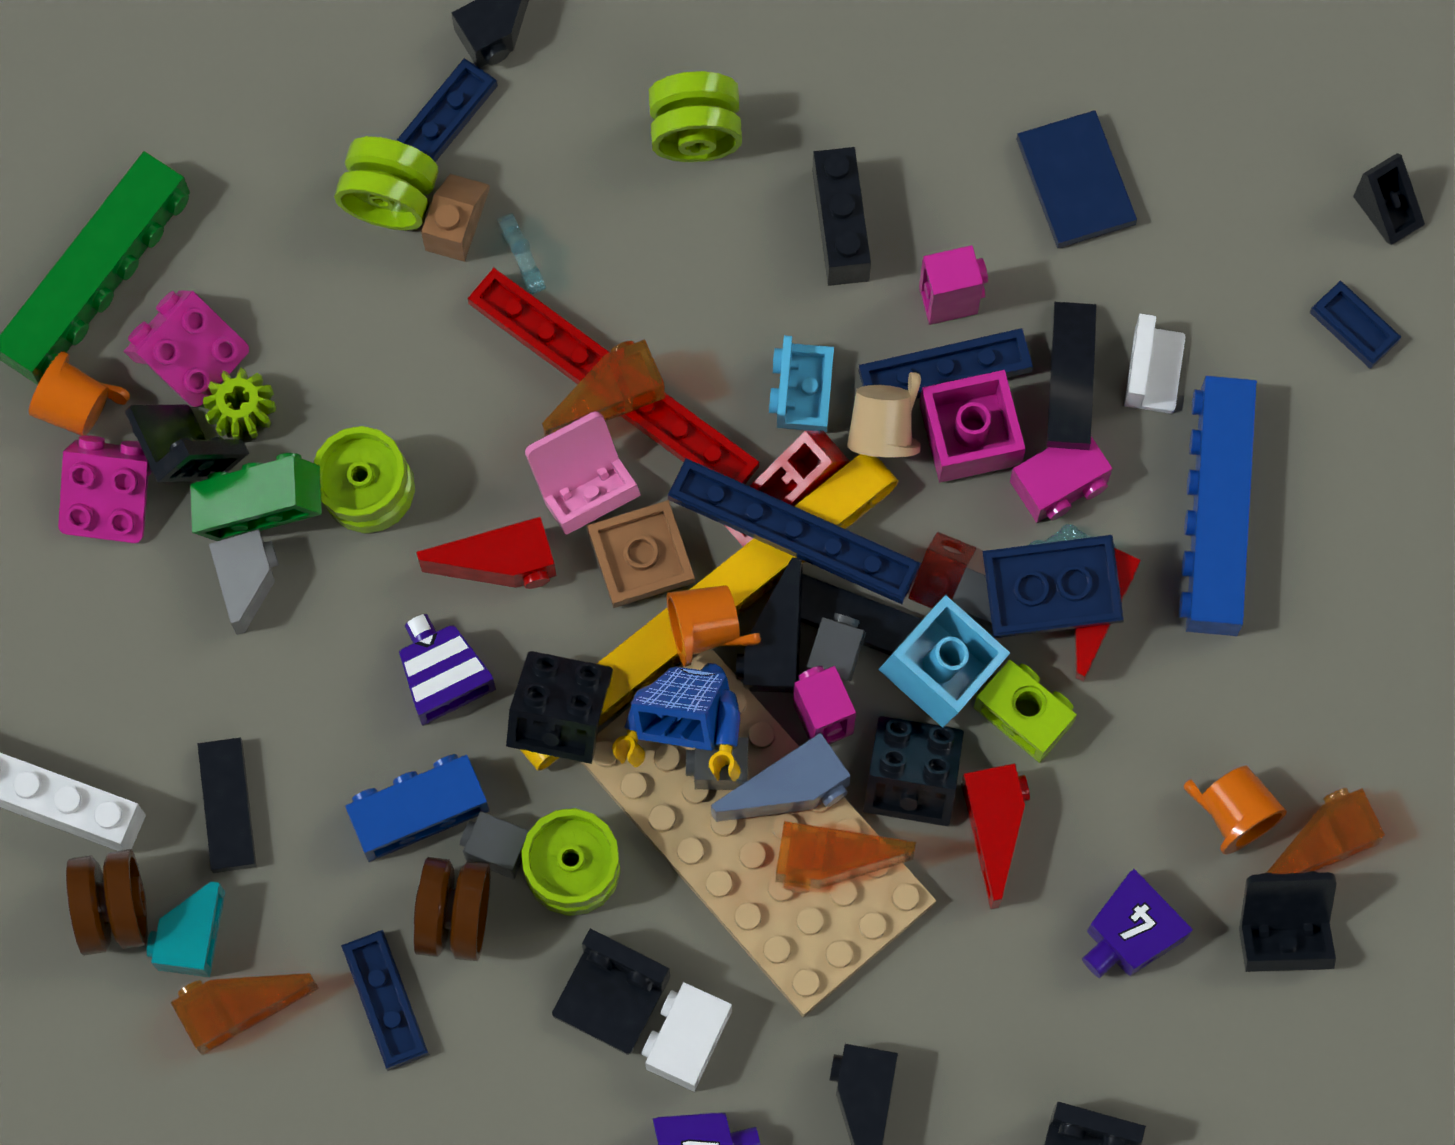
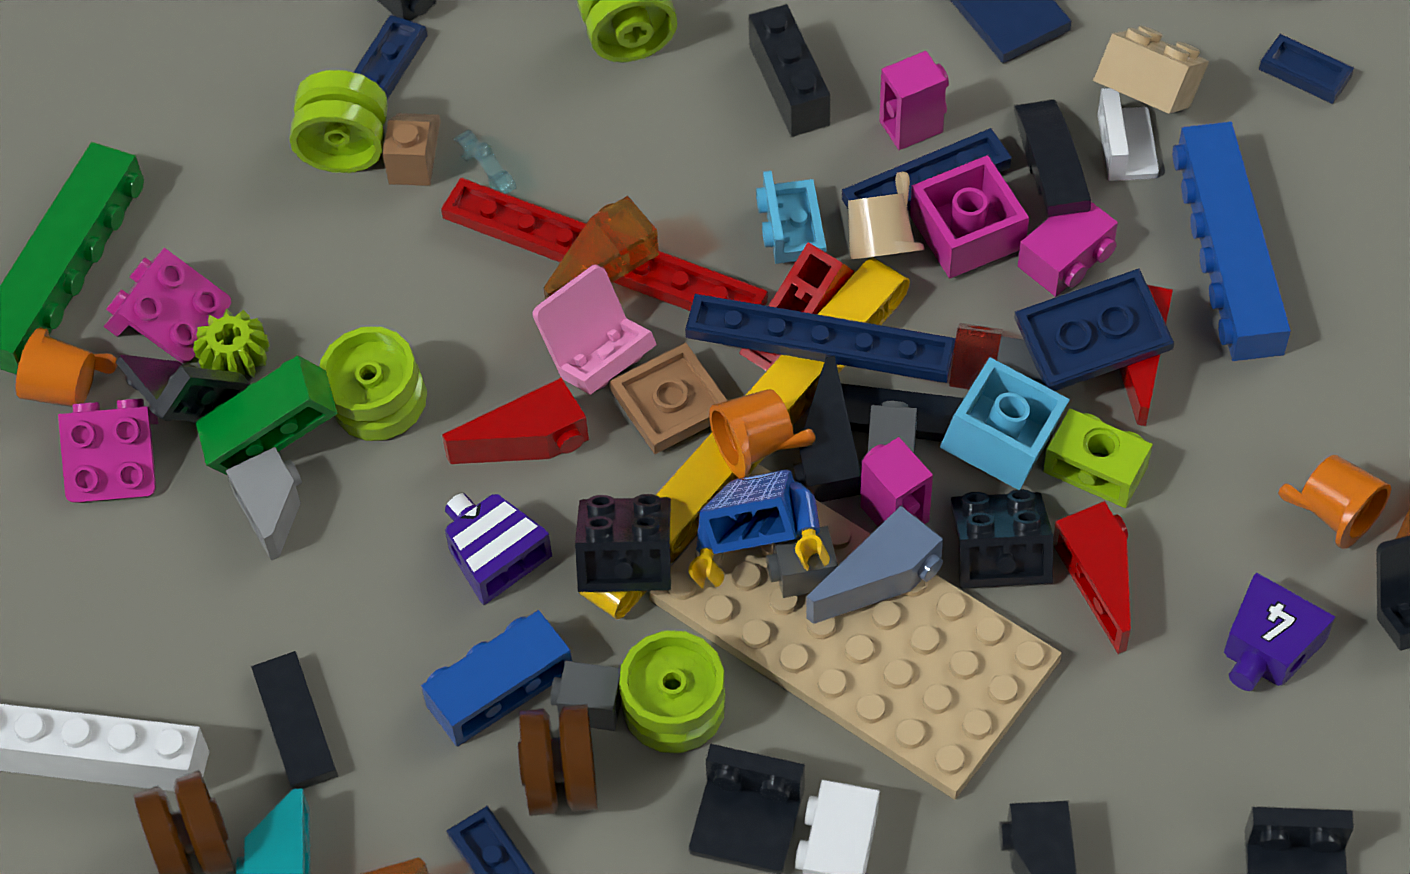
camera: 10 degrees left, 15 degrees down
clear orange slope [775,821,916,893] -> none
none -> tan brick [1093,26,1209,114]

